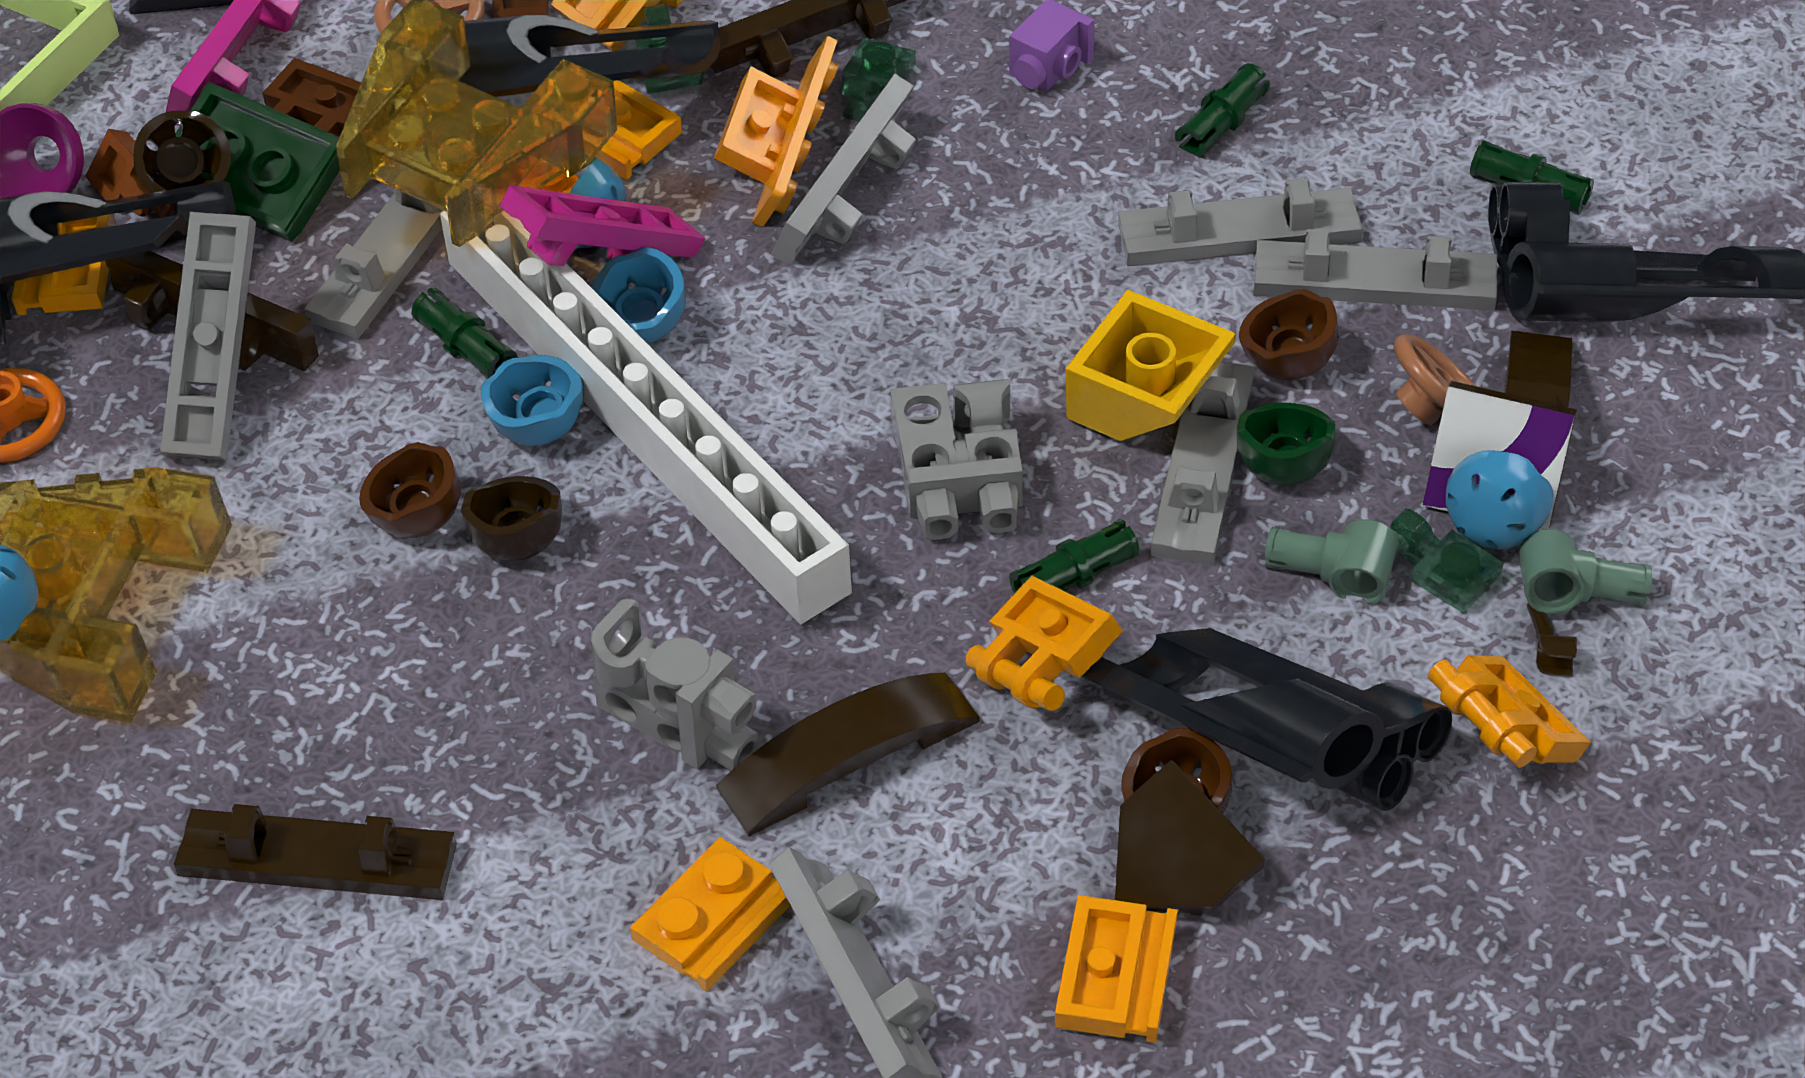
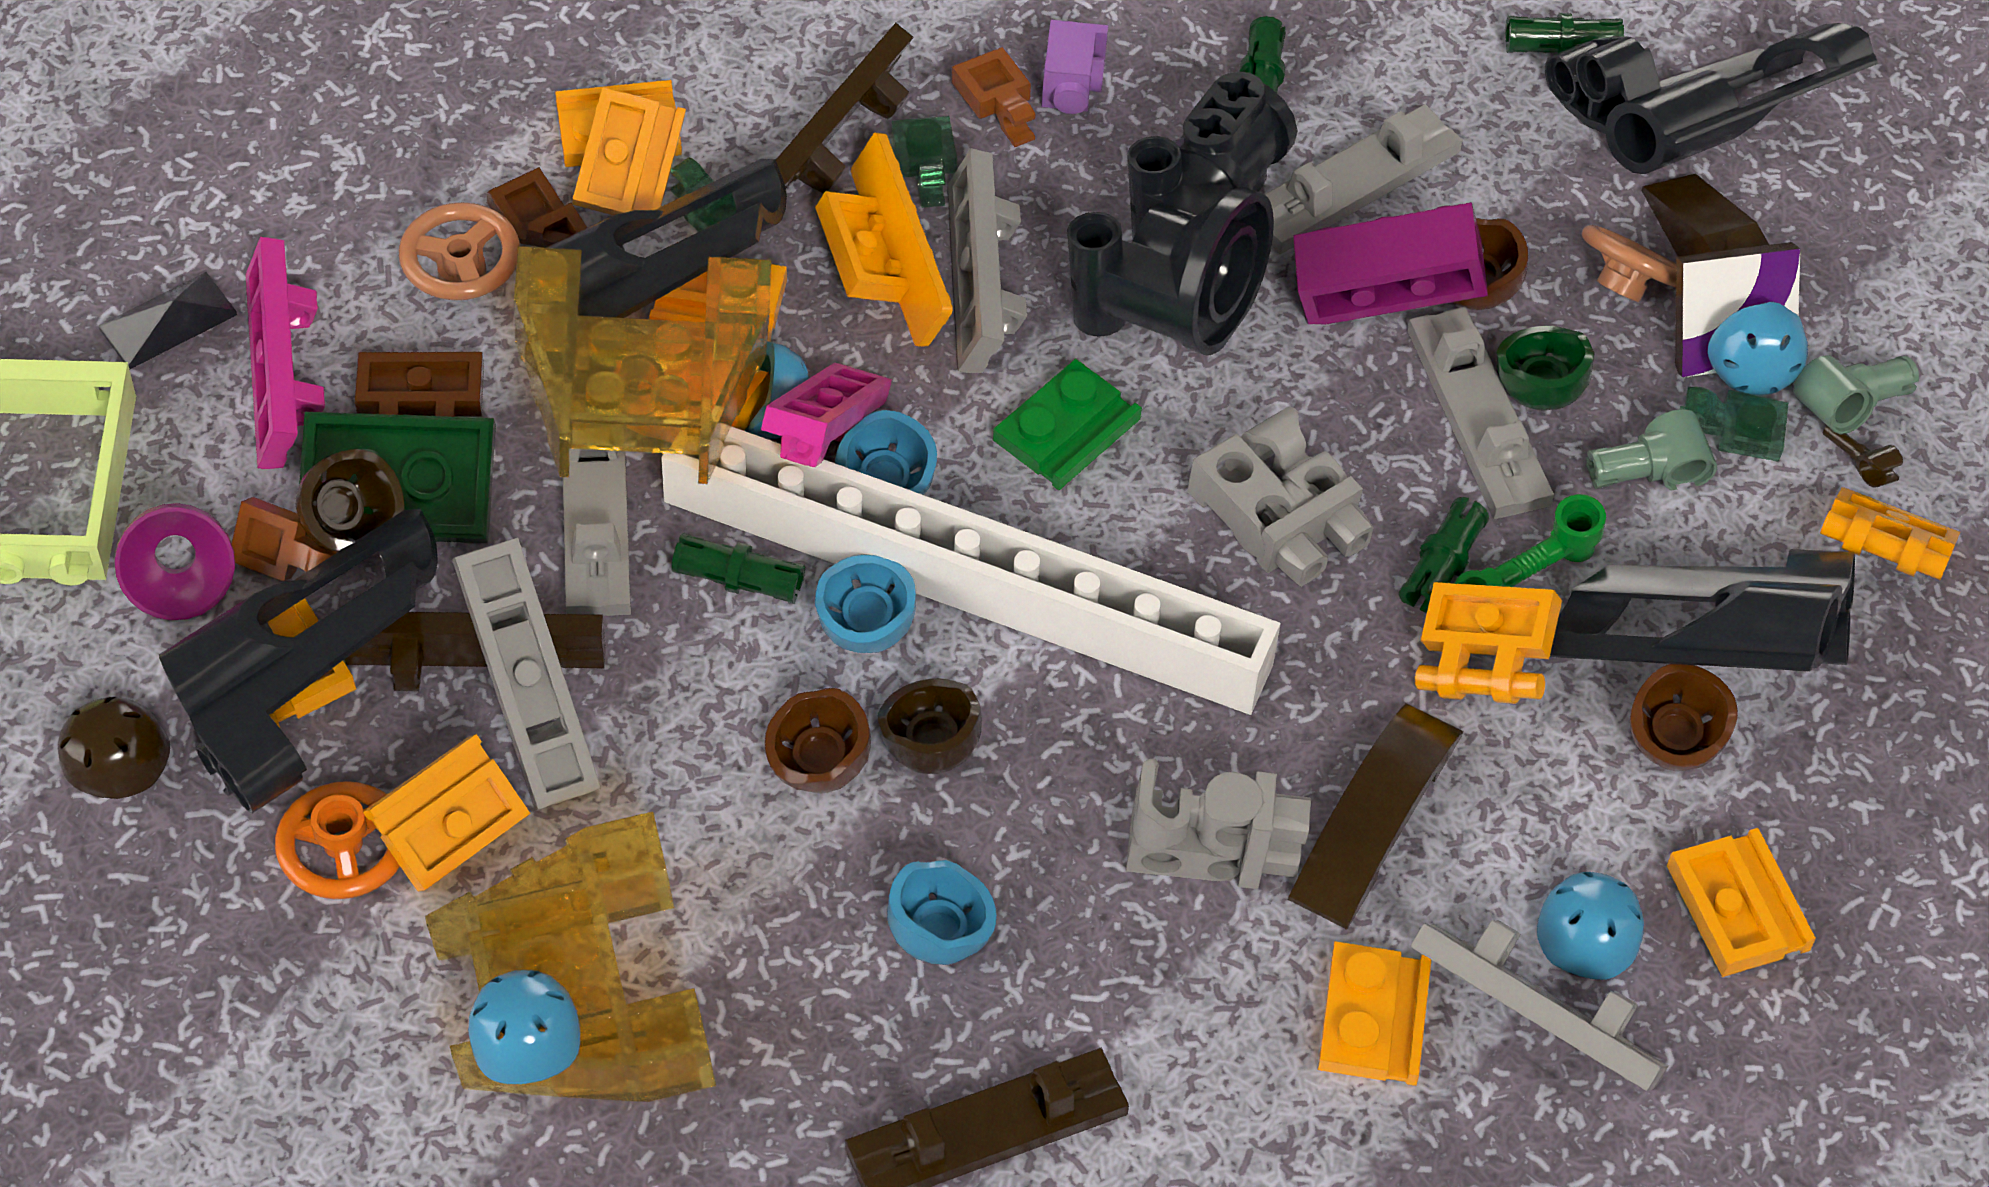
camera: 35 degrees left, 5 degrees up
yellow slope [1065,289,1236,441] -> none
dark brown slope [1115,759,1265,916] -> none
light grey hinge [1253,229,1497,310] -> none
none -> light orange plate [363,734,531,892]
none -> dark azure helmet [887,860,997,965]
none -> dark orange plate [952,47,1036,147]
none -> green plate [993,358,1142,490]
none -> black piece [1067,72,1298,356]
none -> magenta brick [1293,202,1488,325]
none -> green brick [1455,494,1606,587]
none -> dark azure helmet [1537,872,1644,980]

